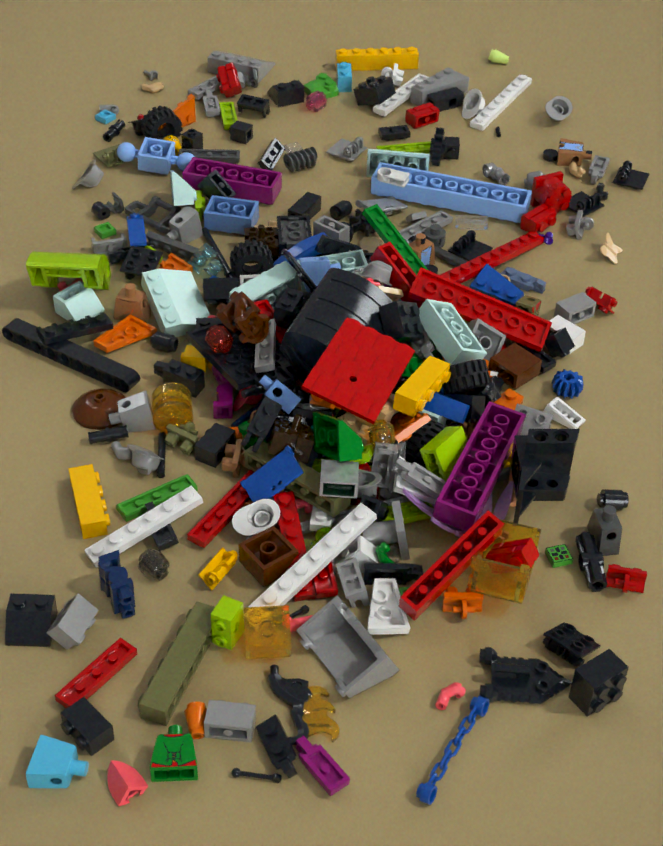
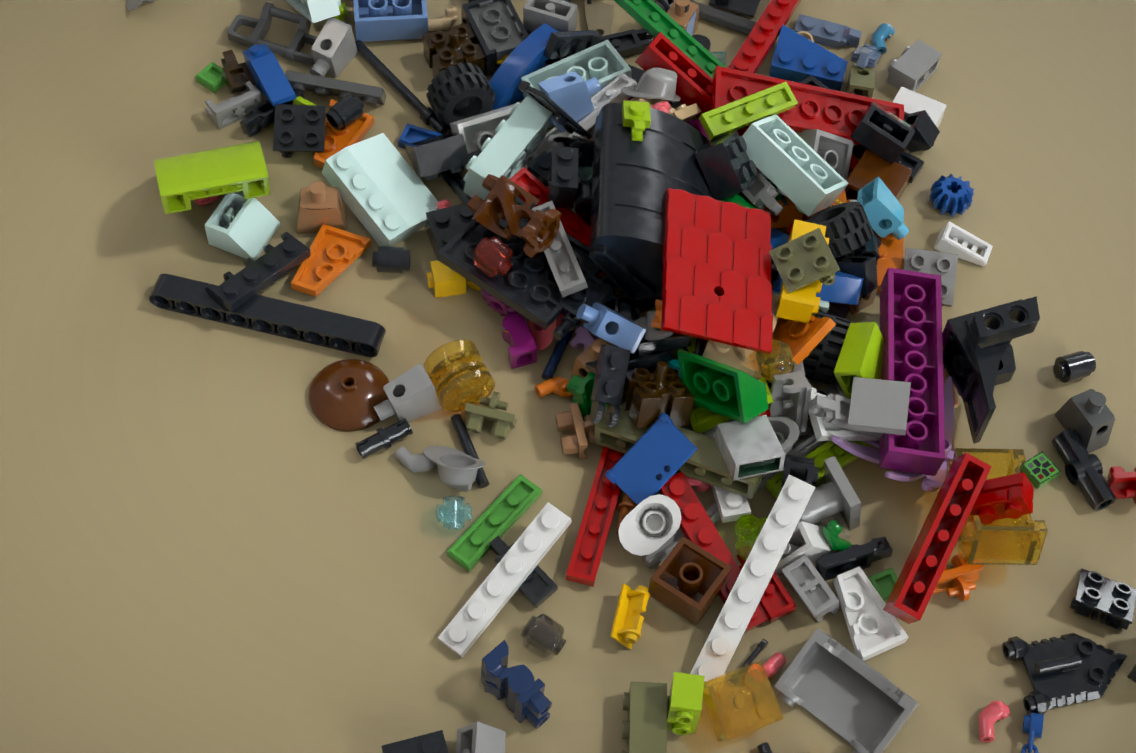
camera: 20 degrees left, 15 degrees up
yellow brick [68,464,111,539] -> none
leg [91,192,124,220] -> none
black hinge [153,359,205,398] -> none
clear light blue hinge [187,243,223,277] -> none
black brick [194,423,236,468] -> none
red hinge [585,286,618,314] -> none
none -> dark brown plate [221,50,255,94]
none -> black brick [326,94,364,130]
none -> clear light blue gear [437,496,472,529]
none -> lime plate [622,100,651,141]
none -> lime plate [699,82,798,141]
none -> olive hinge [769,228,840,293]
none -> light grey tile [848,377,911,435]
none -> black slope [850,100,915,164]
none -> sand blue hinge [851,44,882,69]
none -> medium azure torso [857,176,909,240]
none -> dark azure arm [871,23,895,55]

